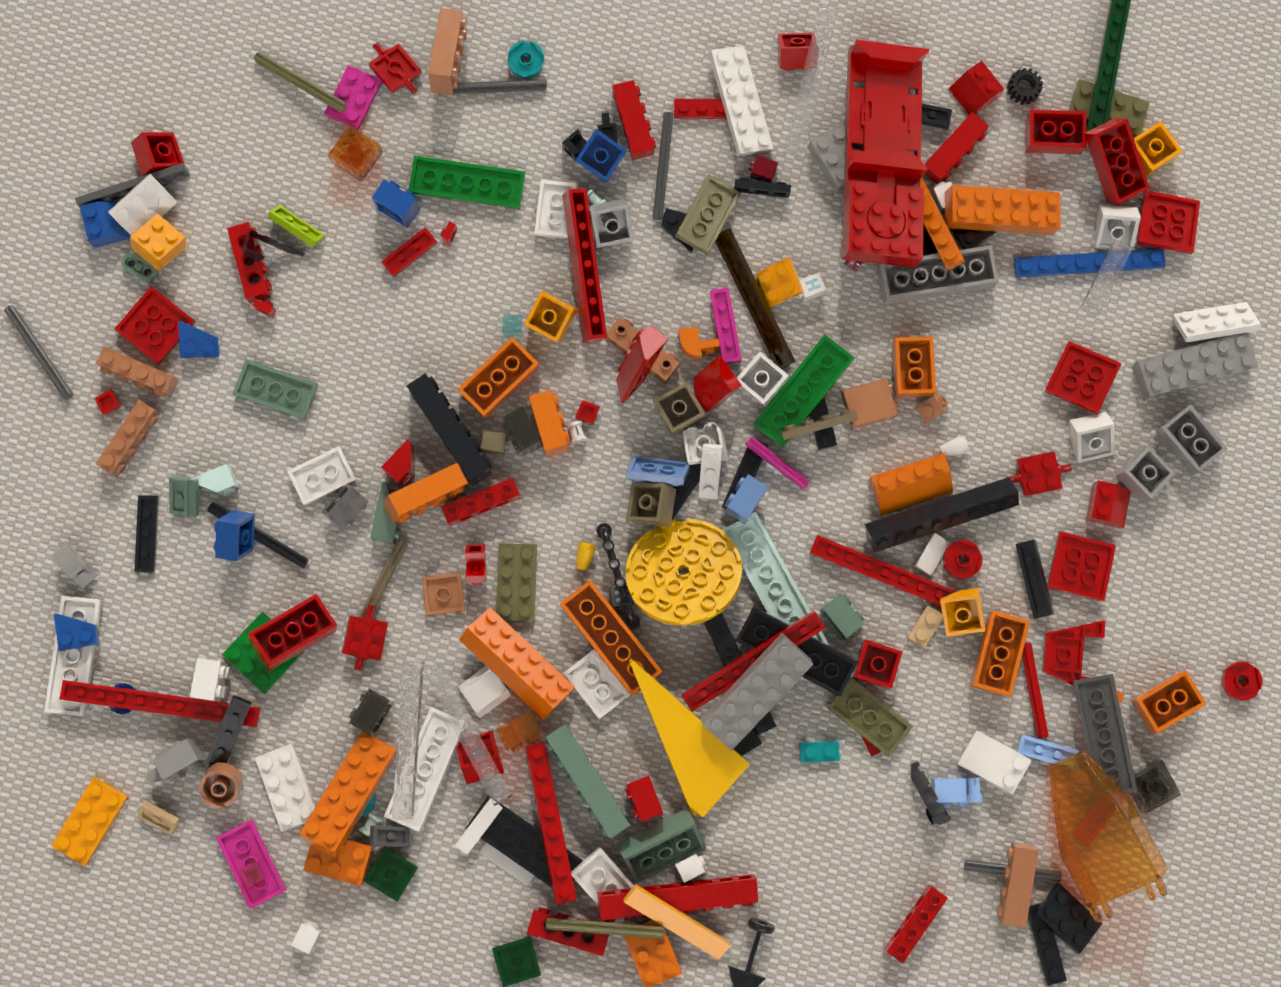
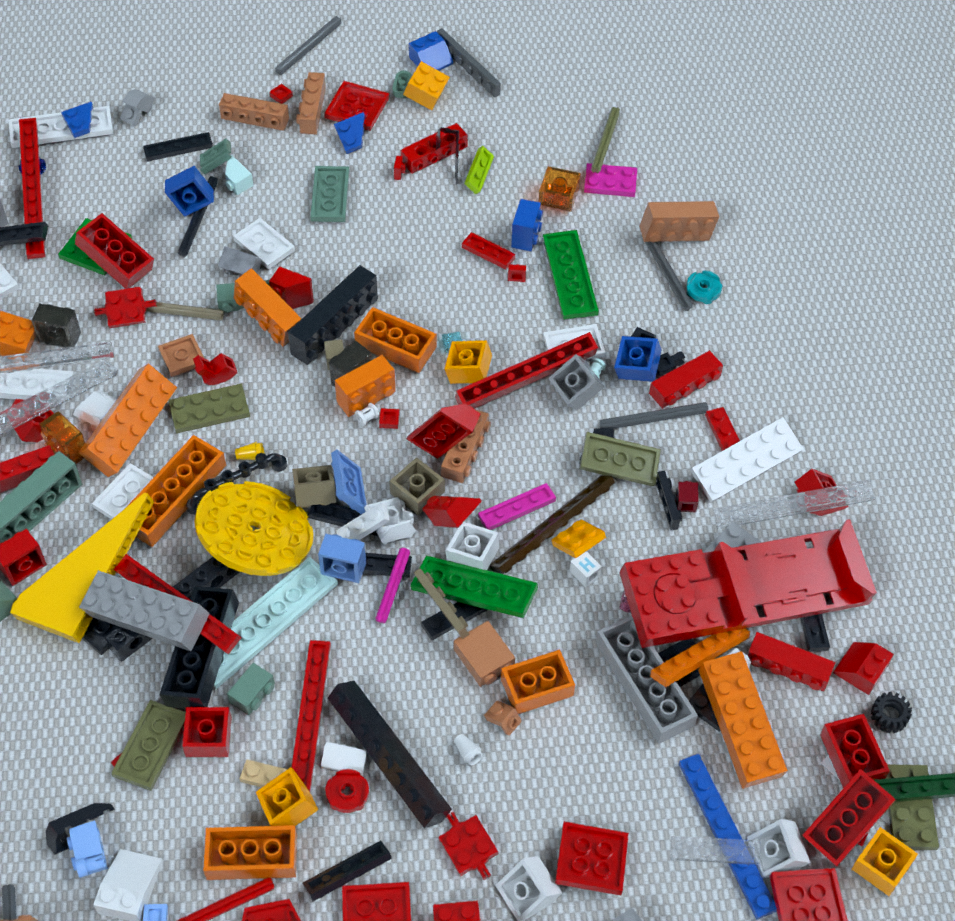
camera: 75 degrees right, 25 degrees down
white plate [108,174,177,236] -> none
red slope [131,132,184,176] -> none
white brick [190,658,230,702] -> none
red plate [369,42,422,94] -> none
red brick [441,477,521,527] -> none
orange brick [678,327,720,360] -> none
teal plate [799,741,840,762] -> none
orange slope [868,453,953,515] -> none

